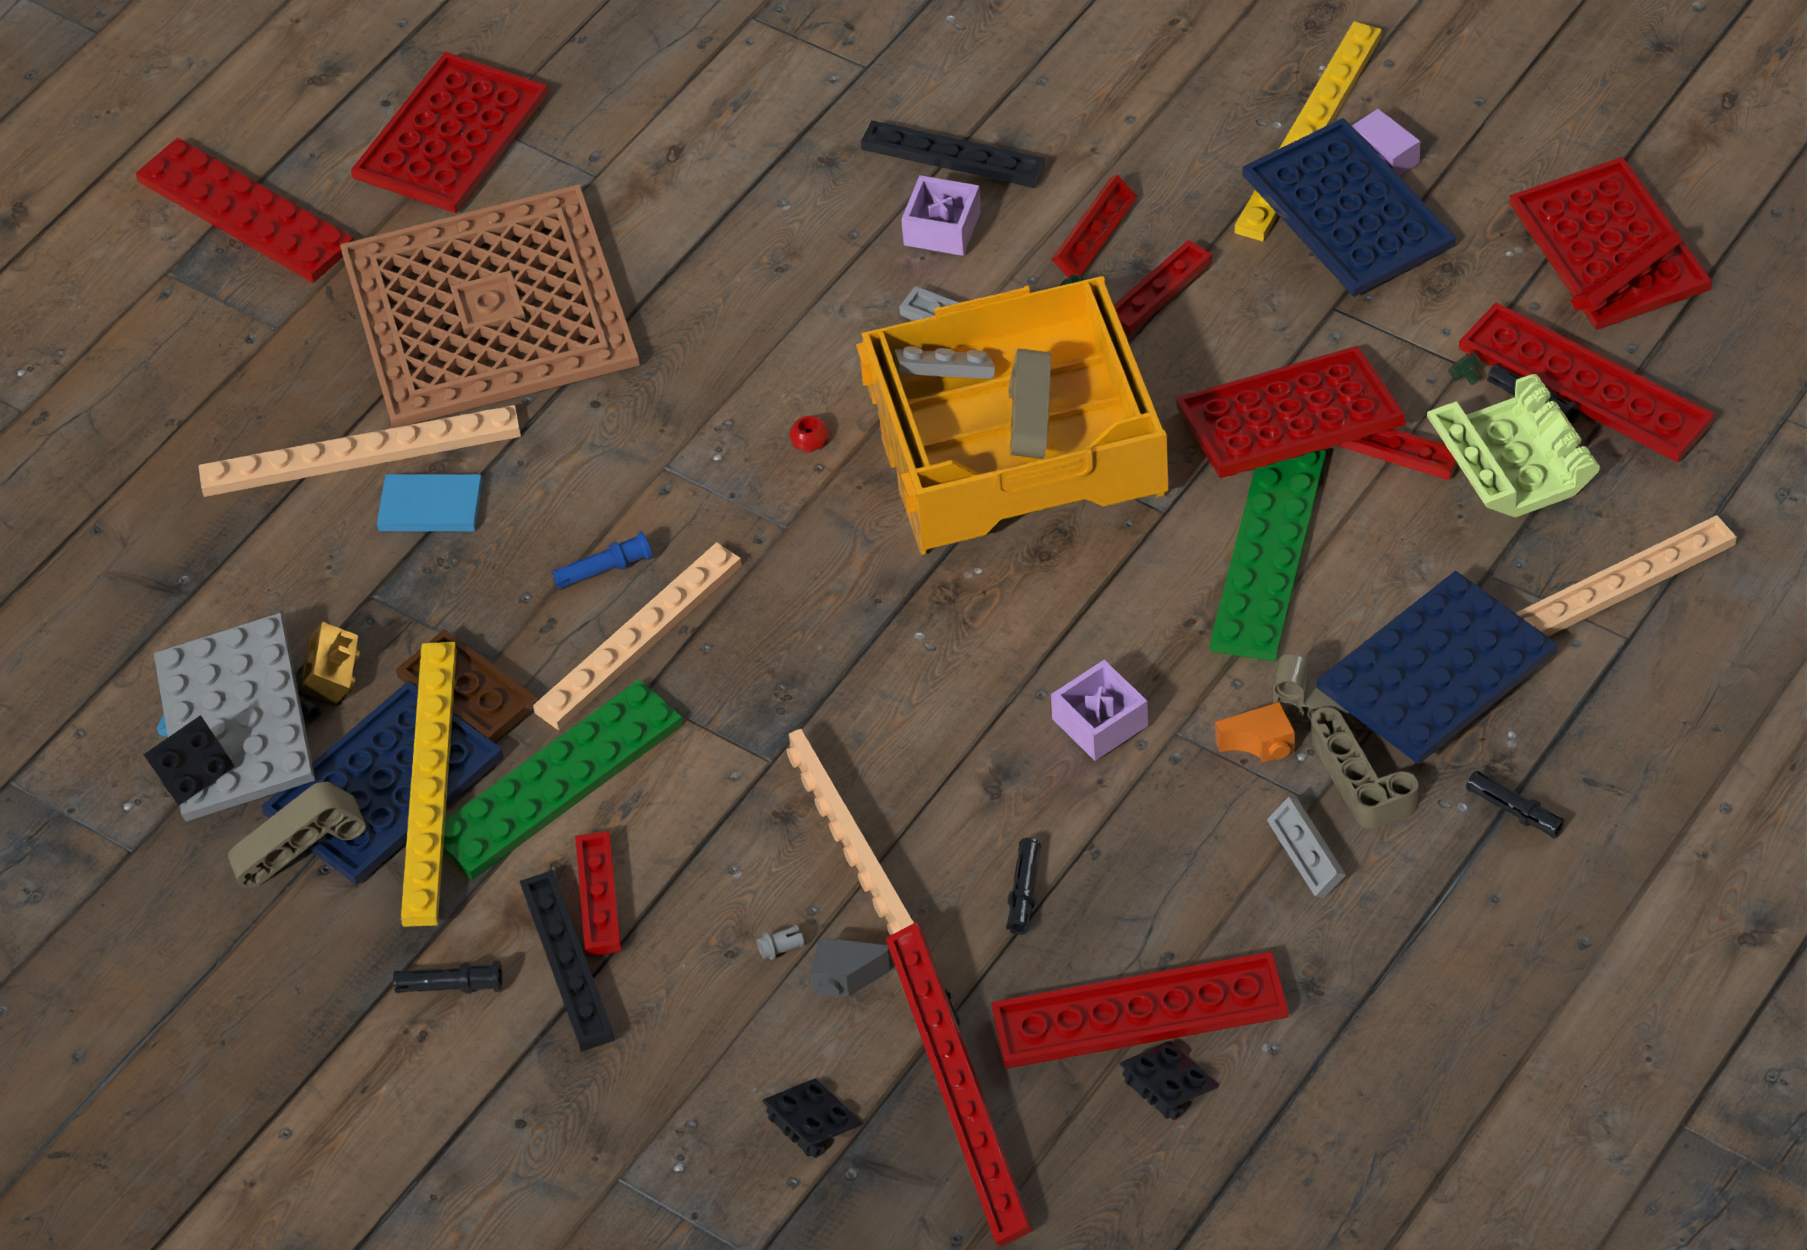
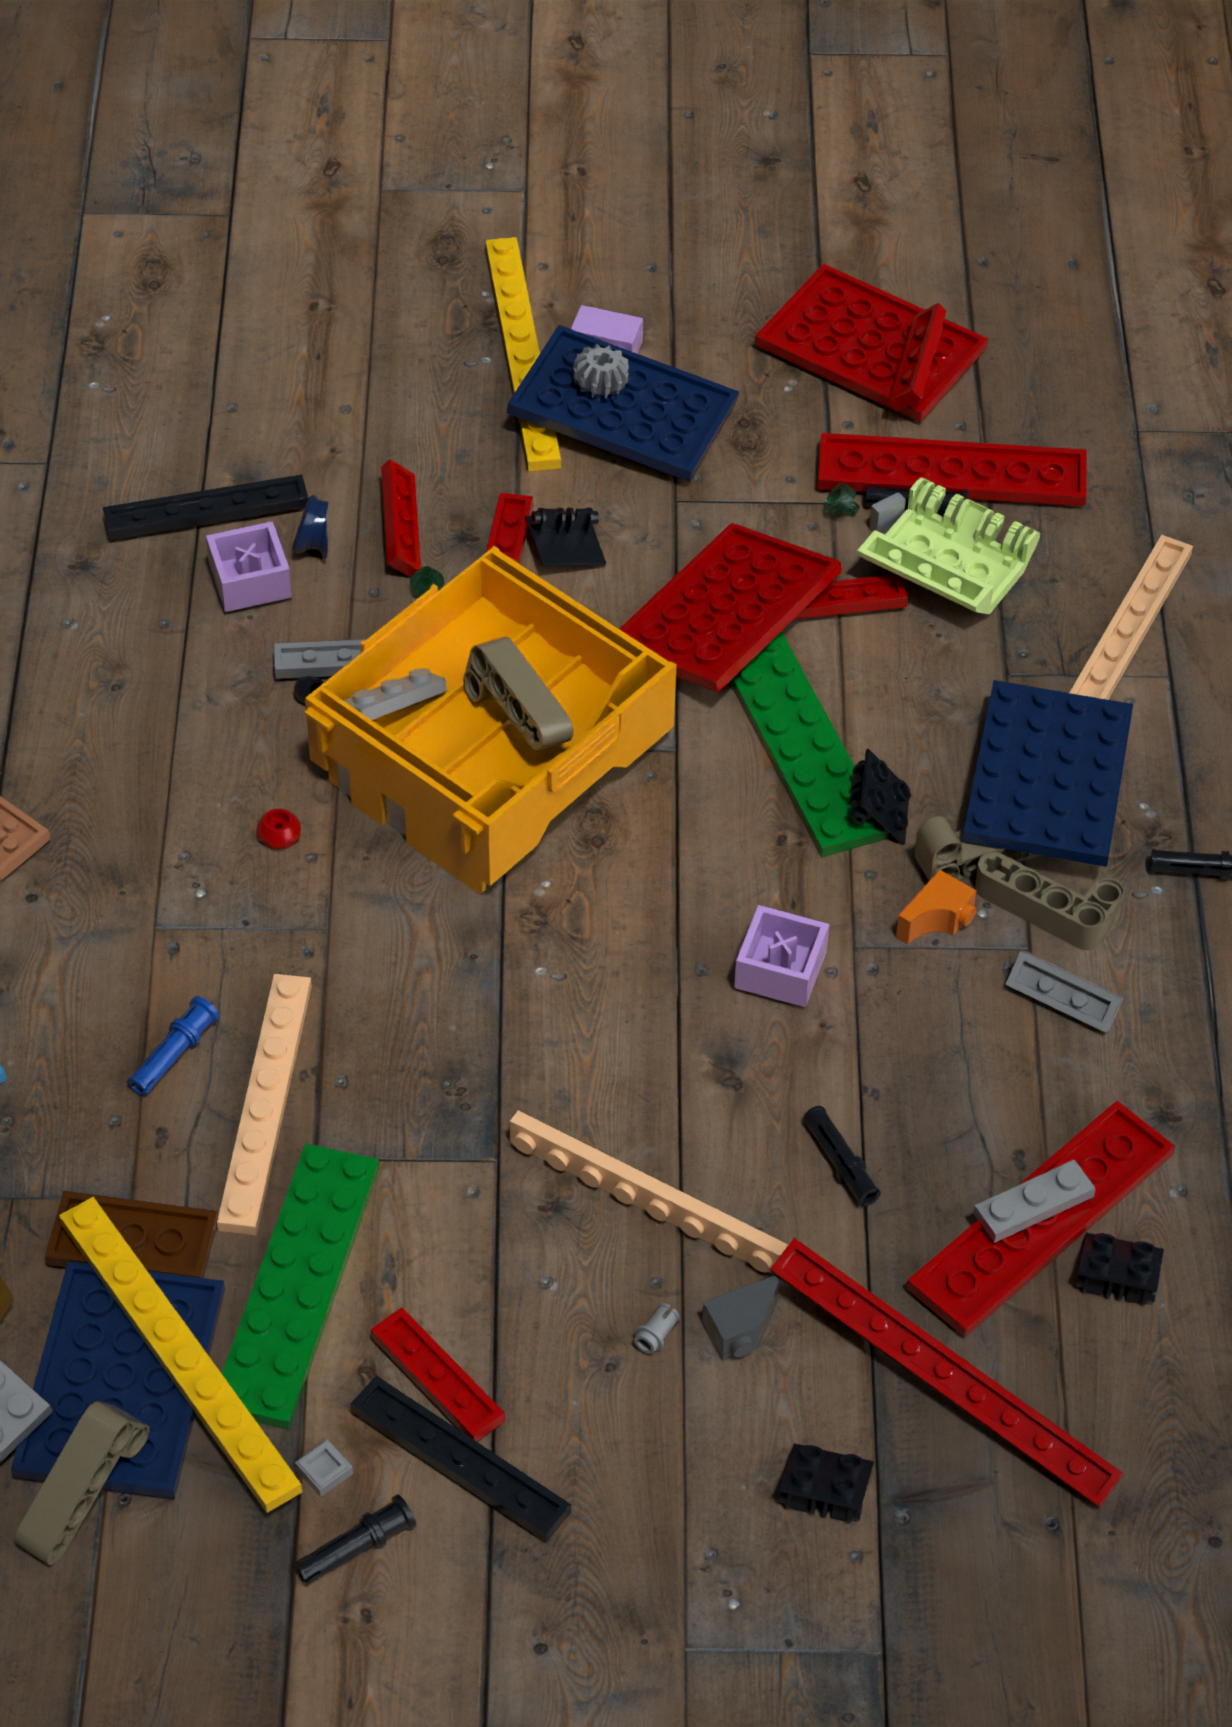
camera: 40 degrees left, 0 degrees up
none -> dark blue piece [292,495,329,559]
none -> light grey tile [295,1439,353,1497]
none -> black hinge [525,507,606,566]
none -> light grey gear [573,344,629,399]
none -> black hinge [849,749,911,845]
none -> light grey tile [869,492,906,533]
none -> light grey plate [973,1160,1095,1243]

